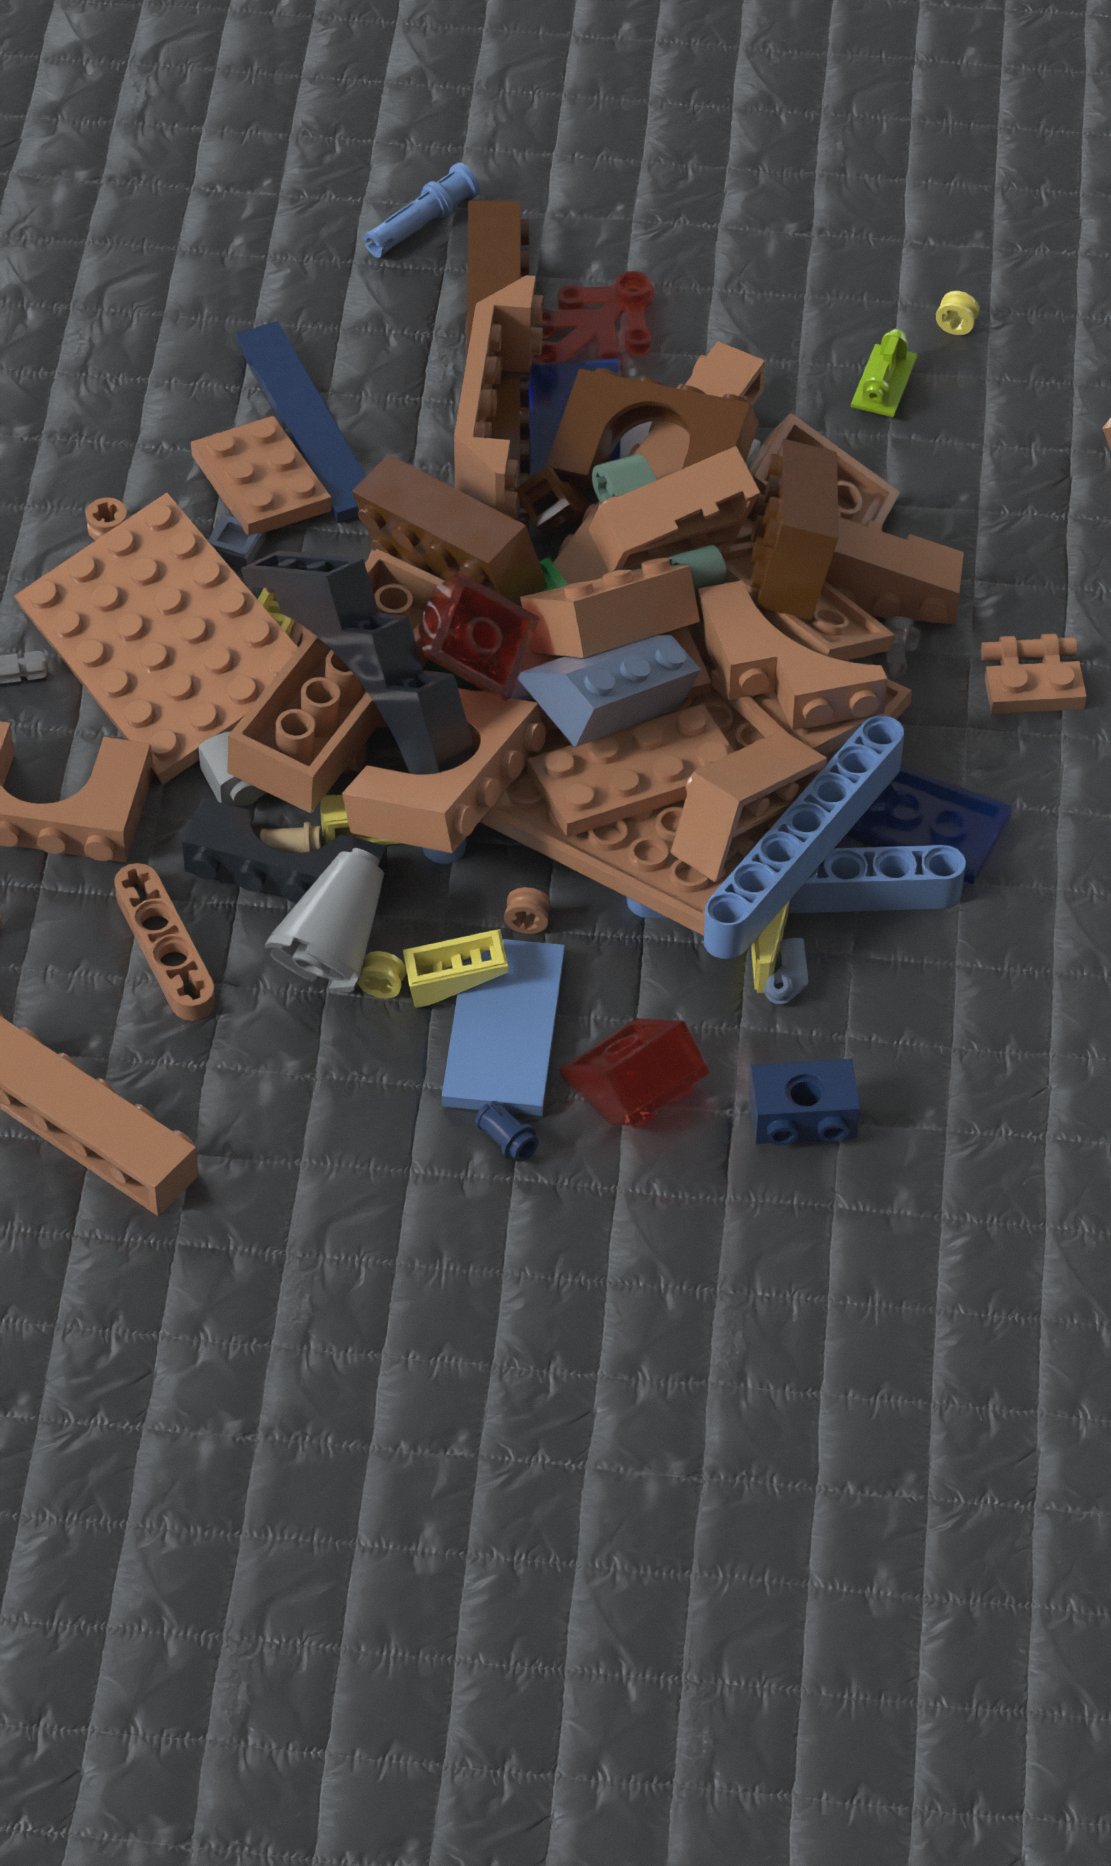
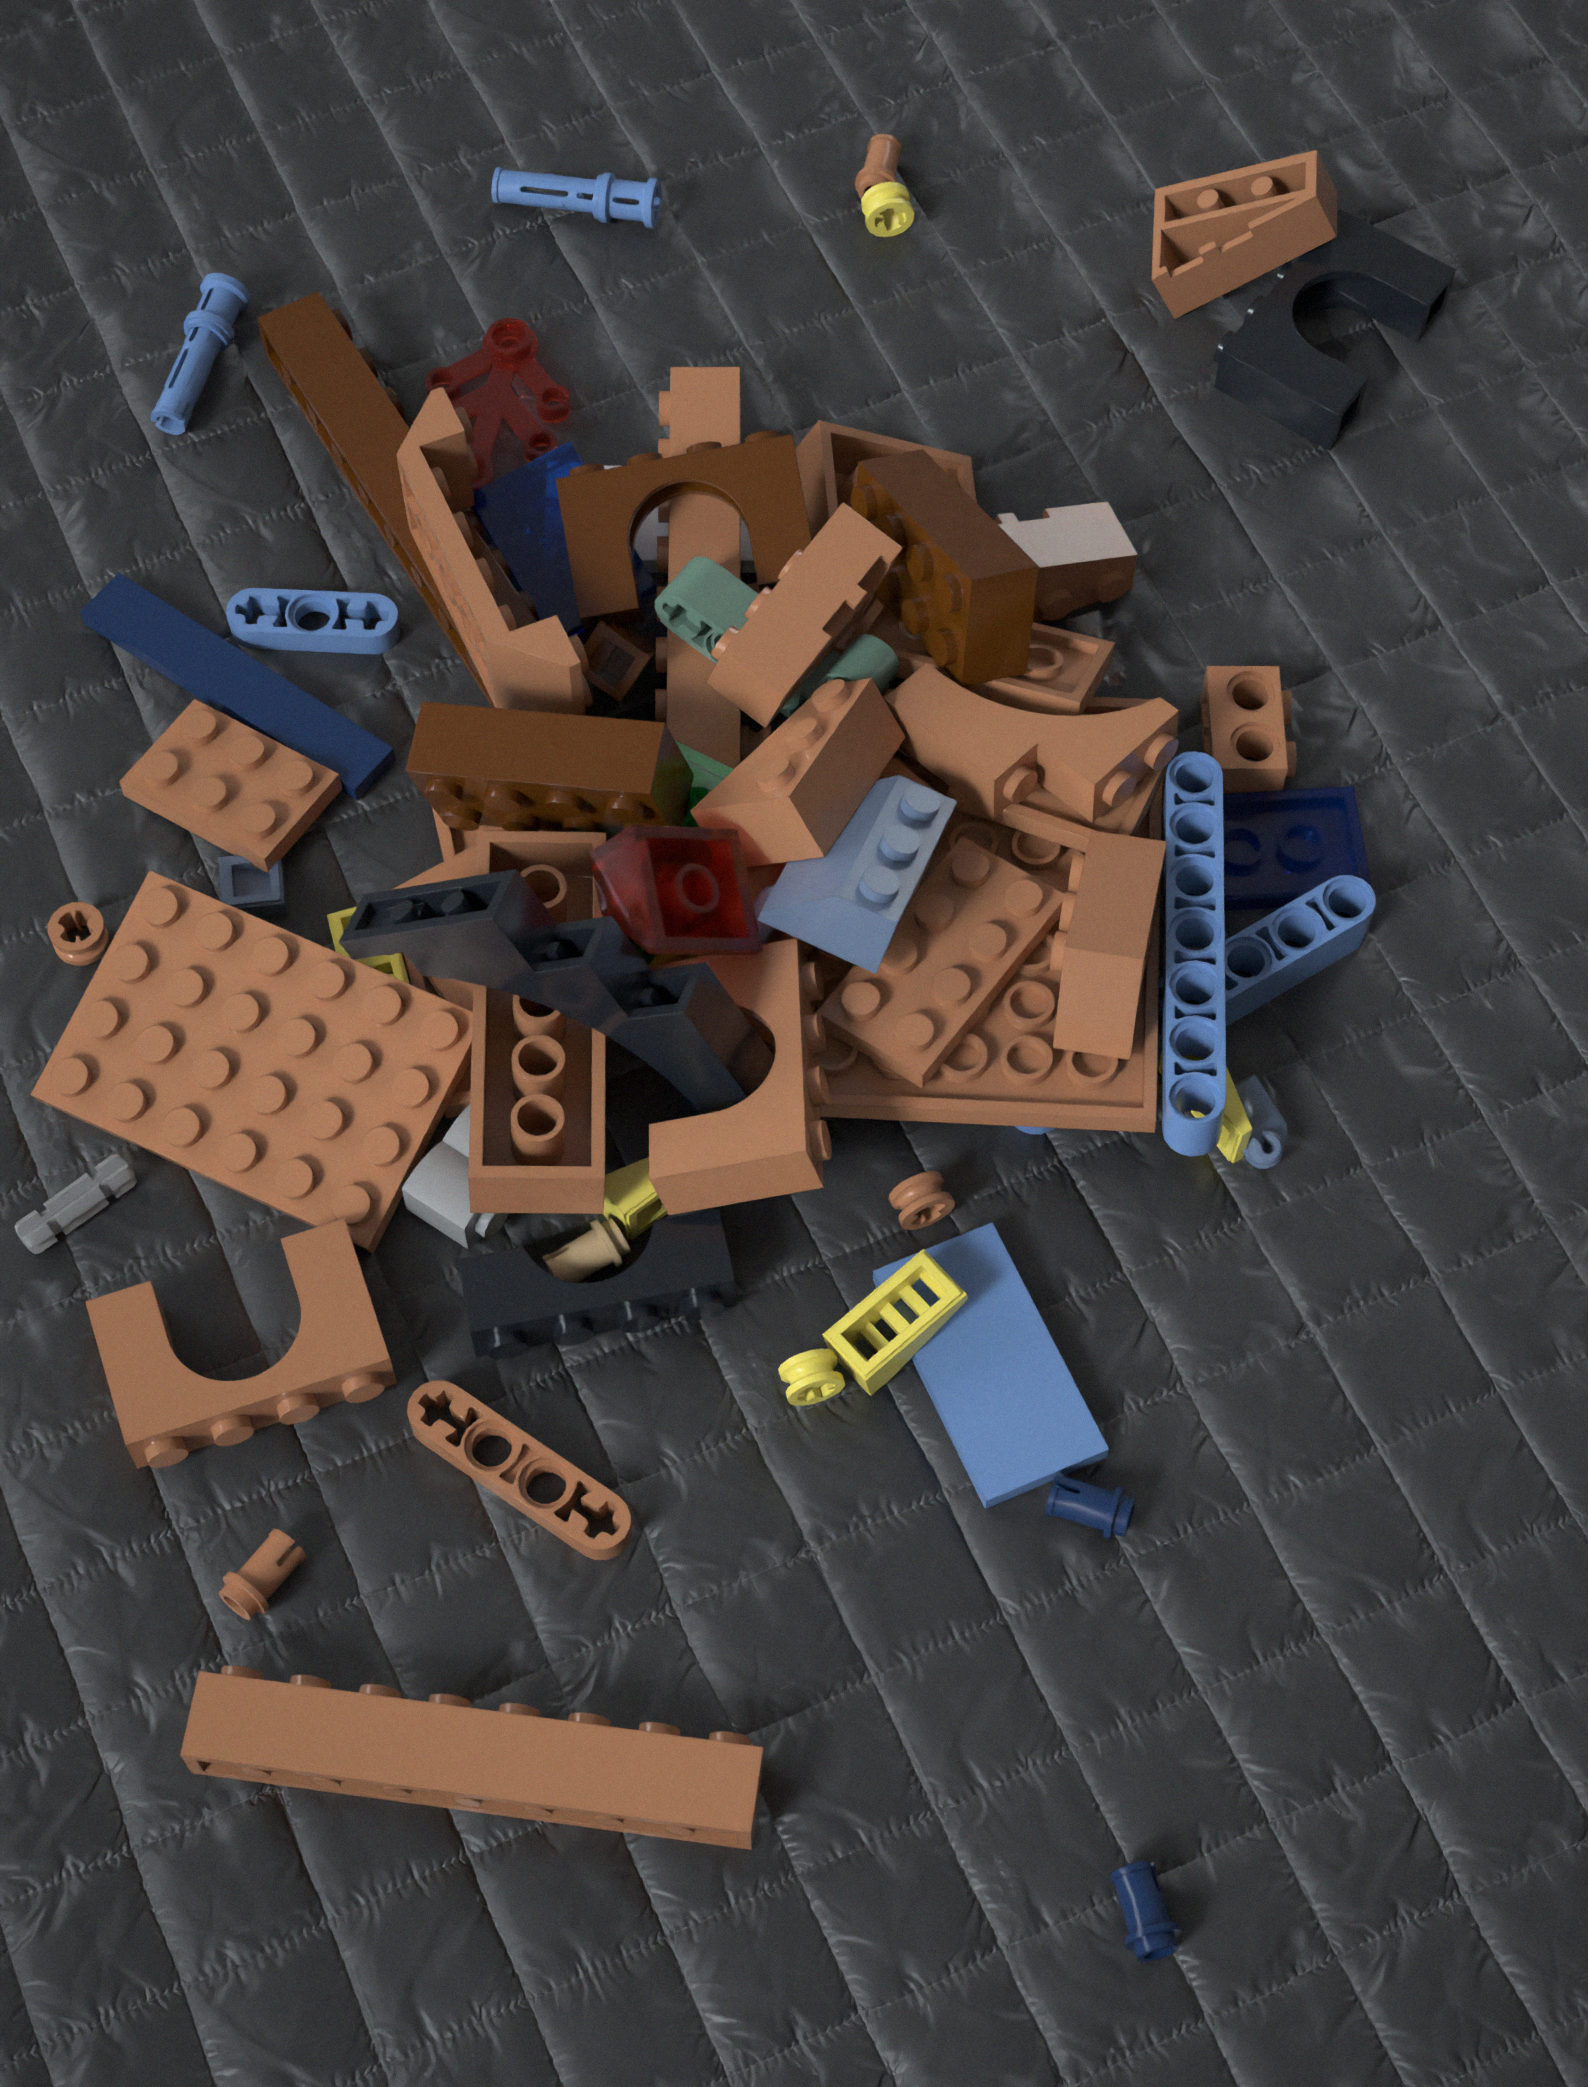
camera: 30 degrees left, 10 degrees up
light grey cone [265,848,384,992] -> none
clear red slope [559,1018,710,1128] -> none
dark blue brick [749,1059,860,1145] -> none
lime hinge [851,329,918,418] -> none
nougat plate [981,633,1087,714] -> none
none -> medium blue beam [226,588,401,654]
none -> medium blue pin [492,167,662,229]
none -> nougat pin [855,134,902,199]
none -> dark blue pin [1110,1861,1182,1962]
none -> nougat brick [1200,666,1297,801]

